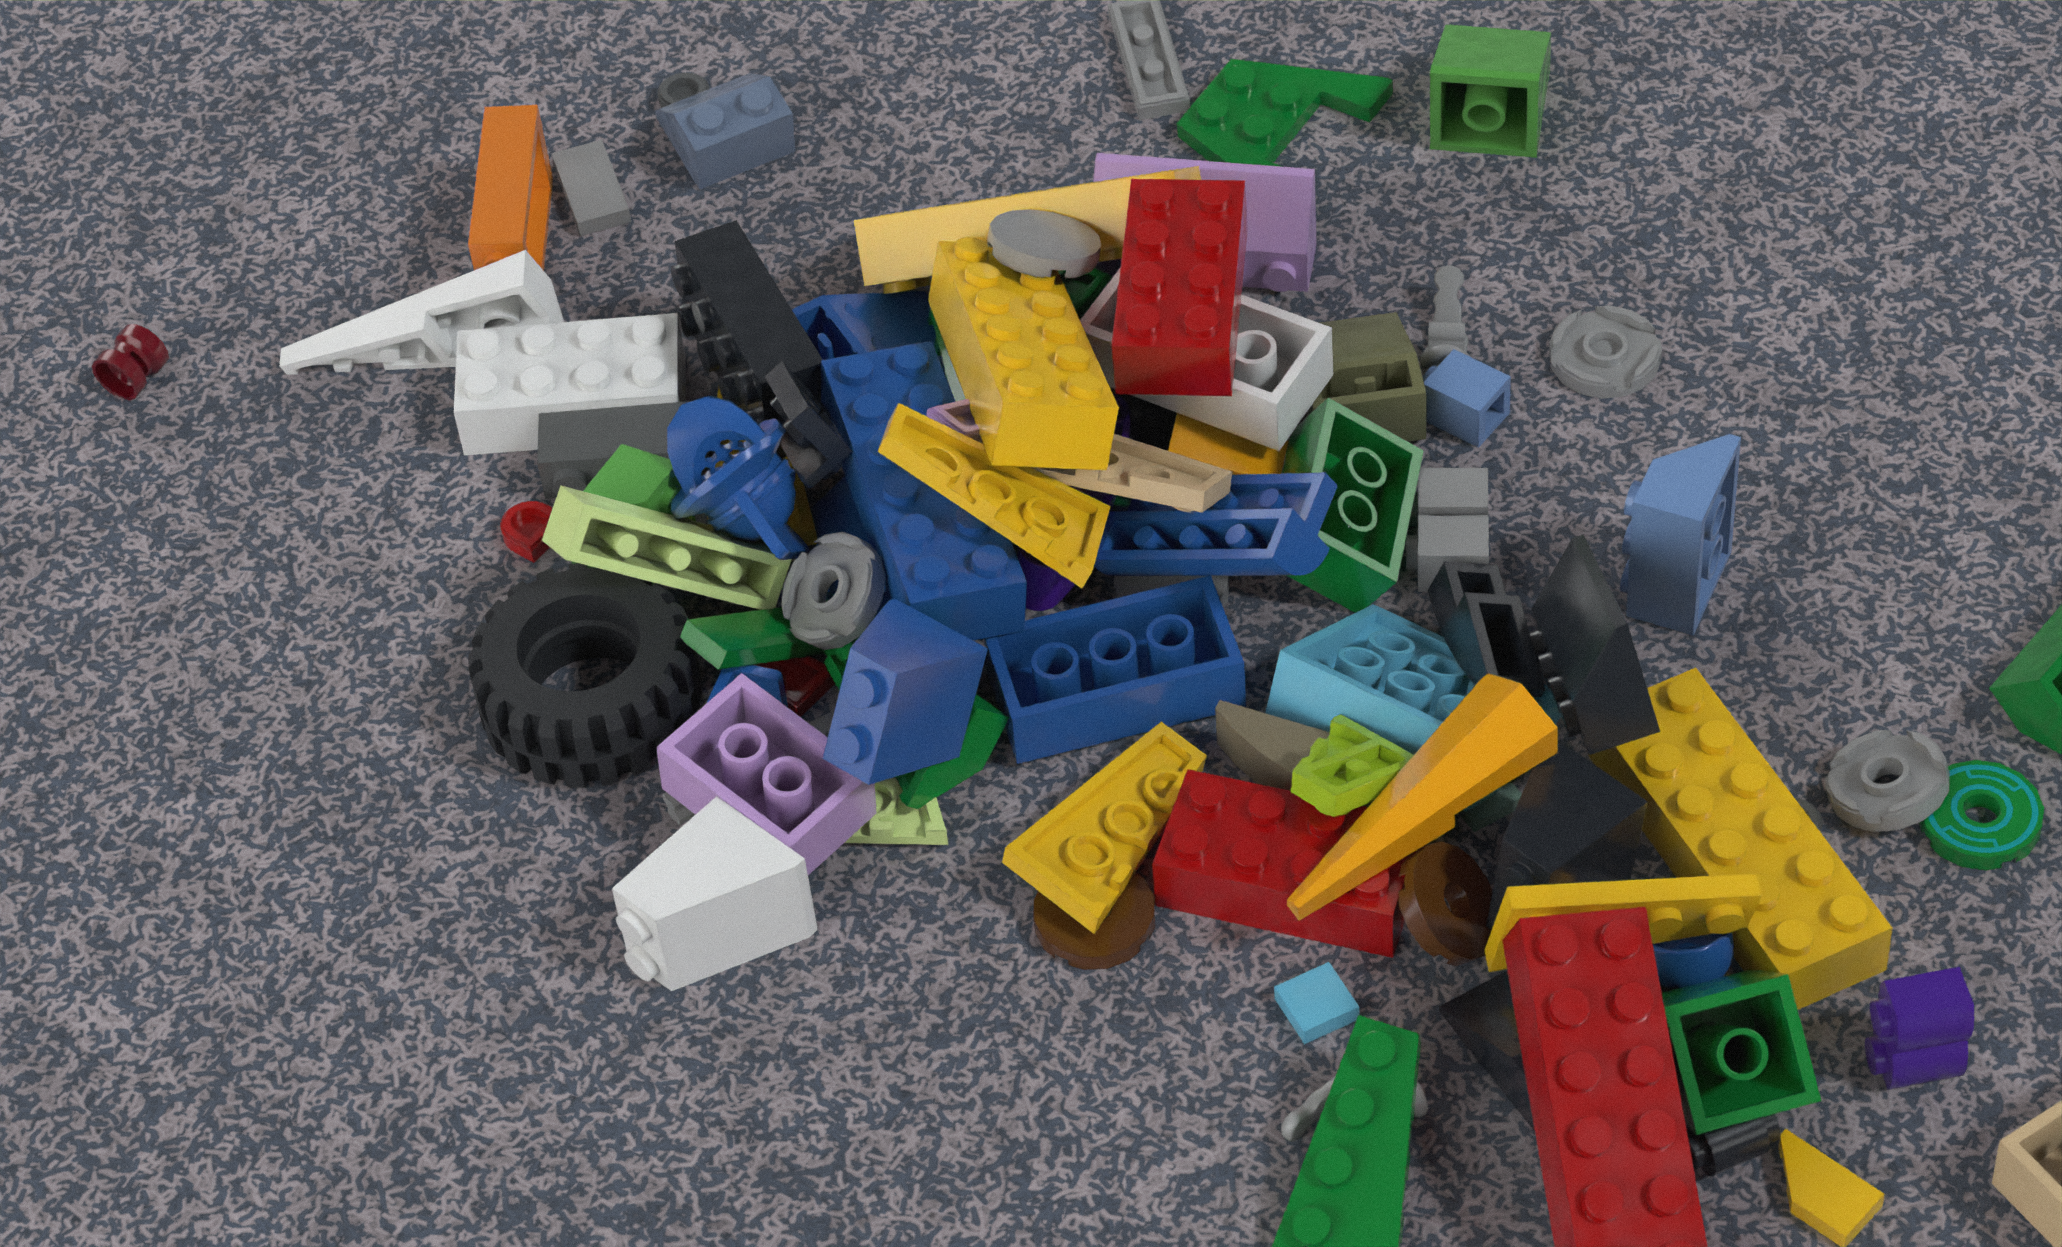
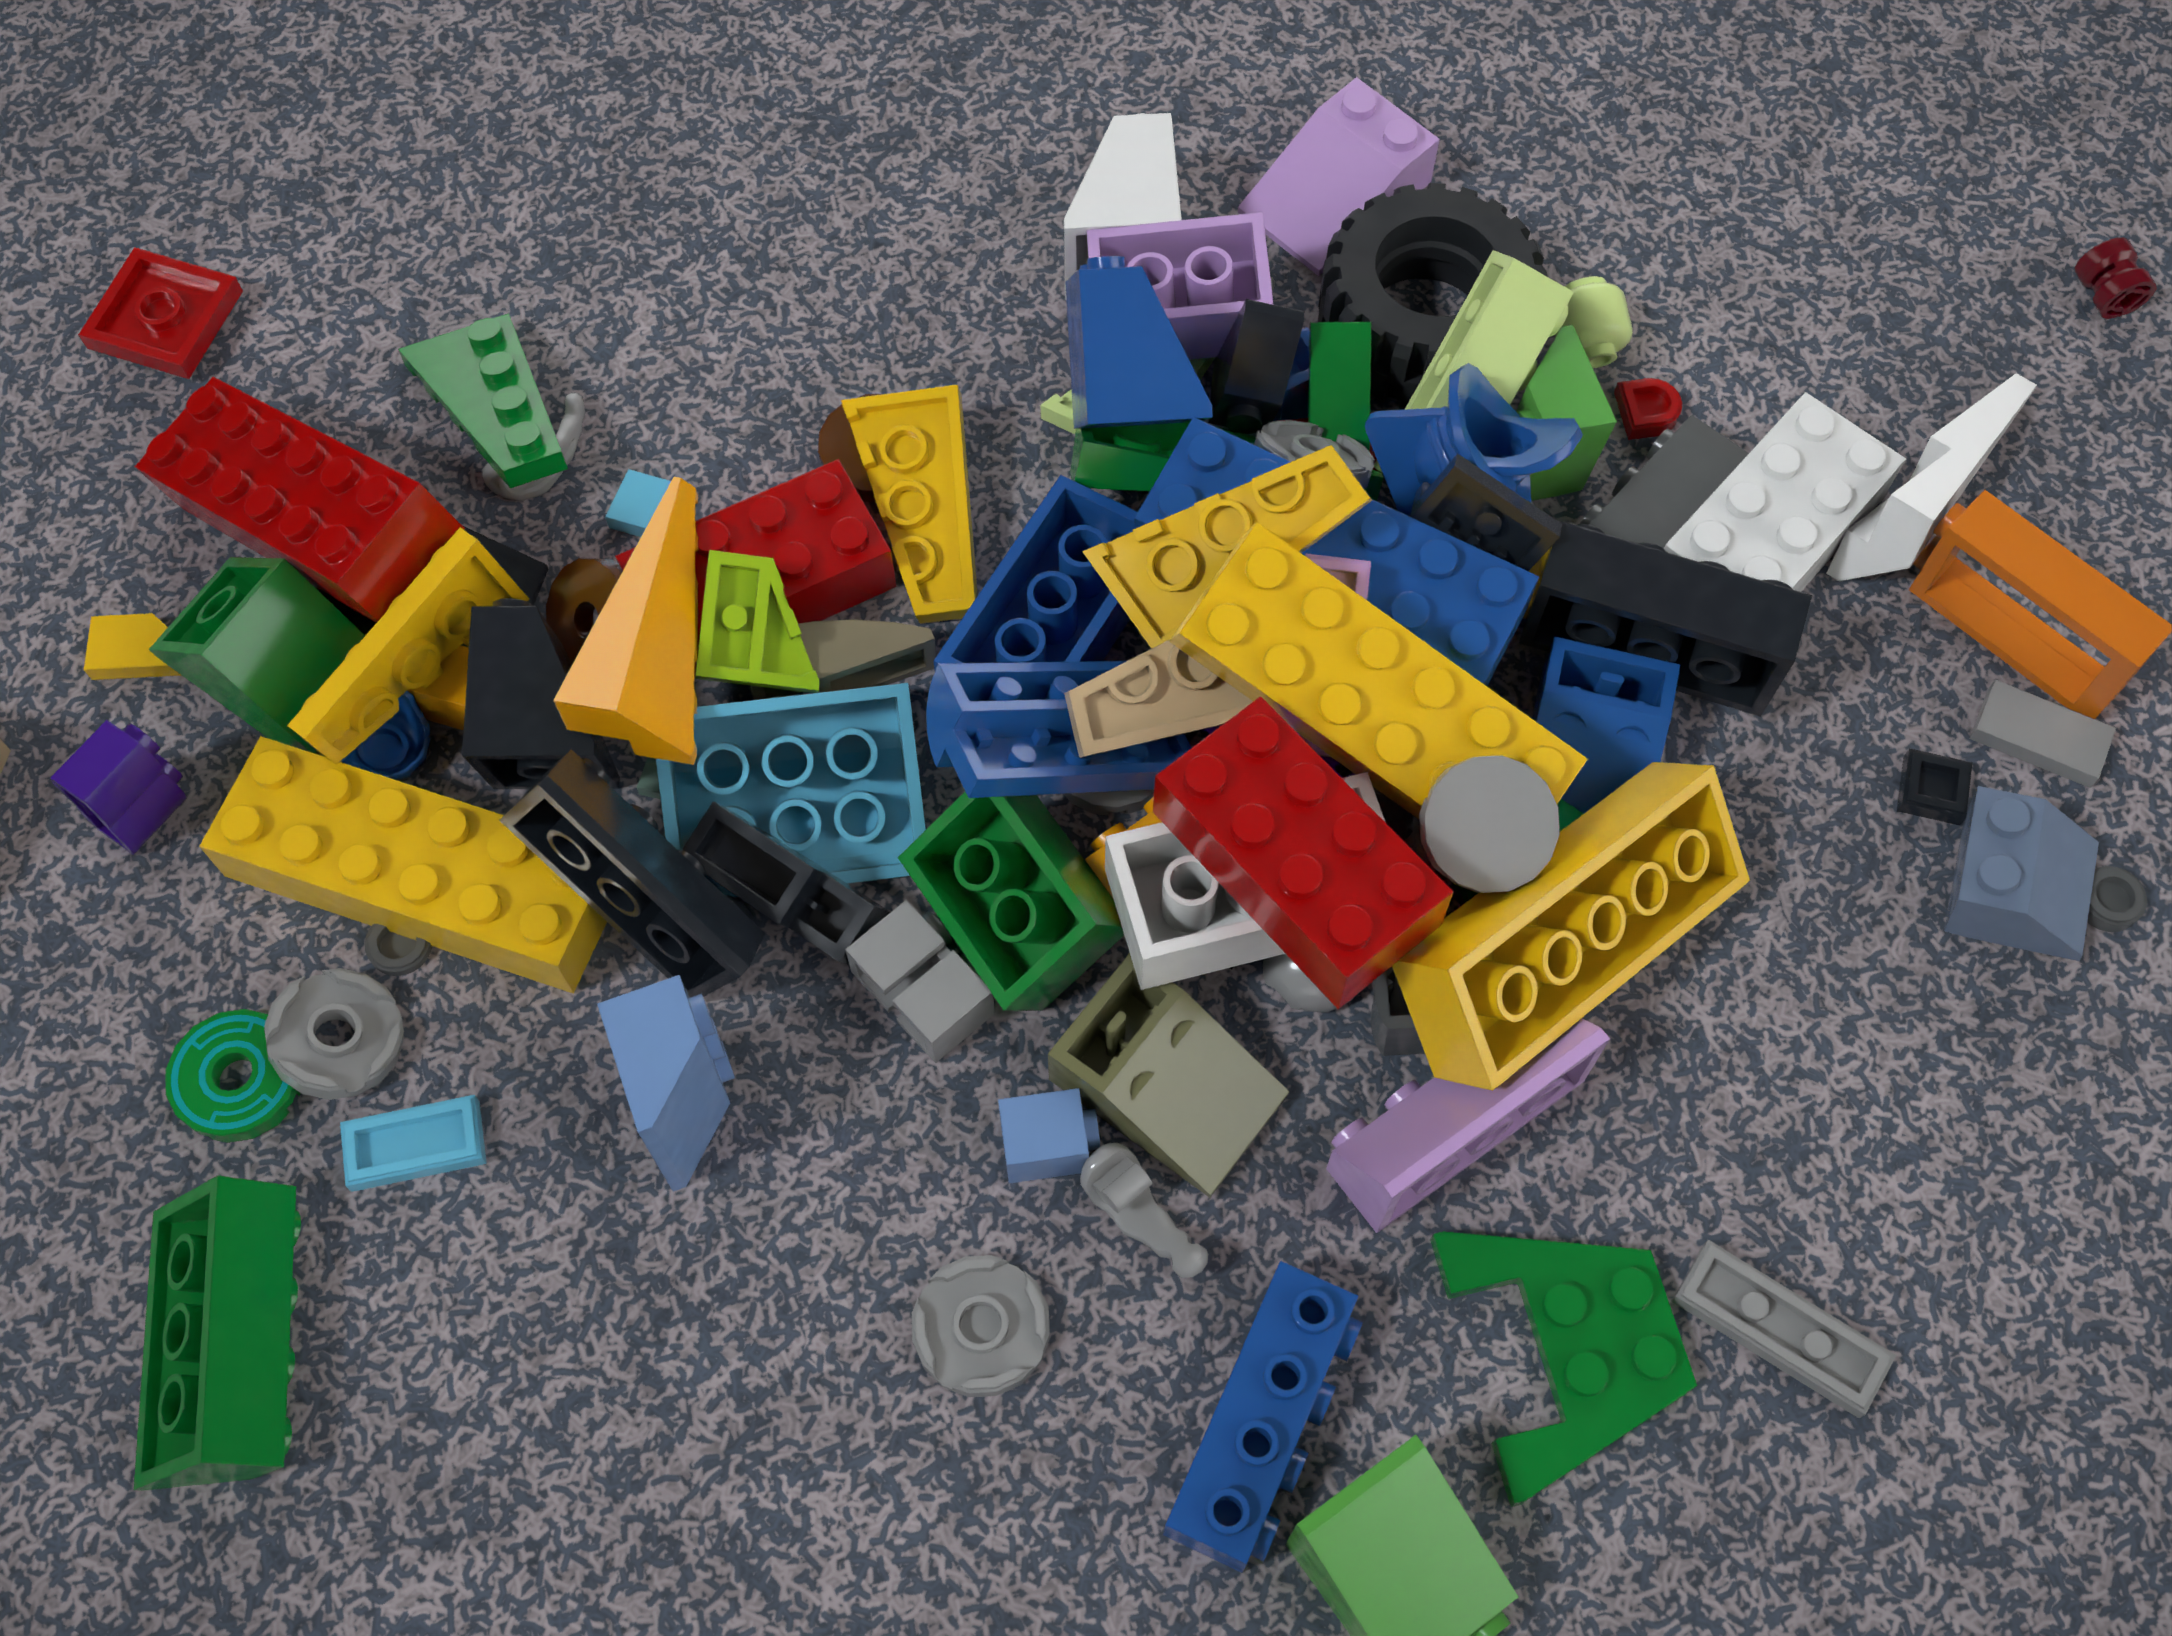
camera: 130 degrees right, 15 degrees up
none -> medium azure tile [340,1095,487,1192]
none -> blue brick [1163,1261,1363,1573]
none -> black slope [1208,299,1305,434]
none -> lavender slope [1238,77,1440,276]
none -> yellowish green head [1555,276,1632,368]
none -> black tile [1897,748,1973,826]

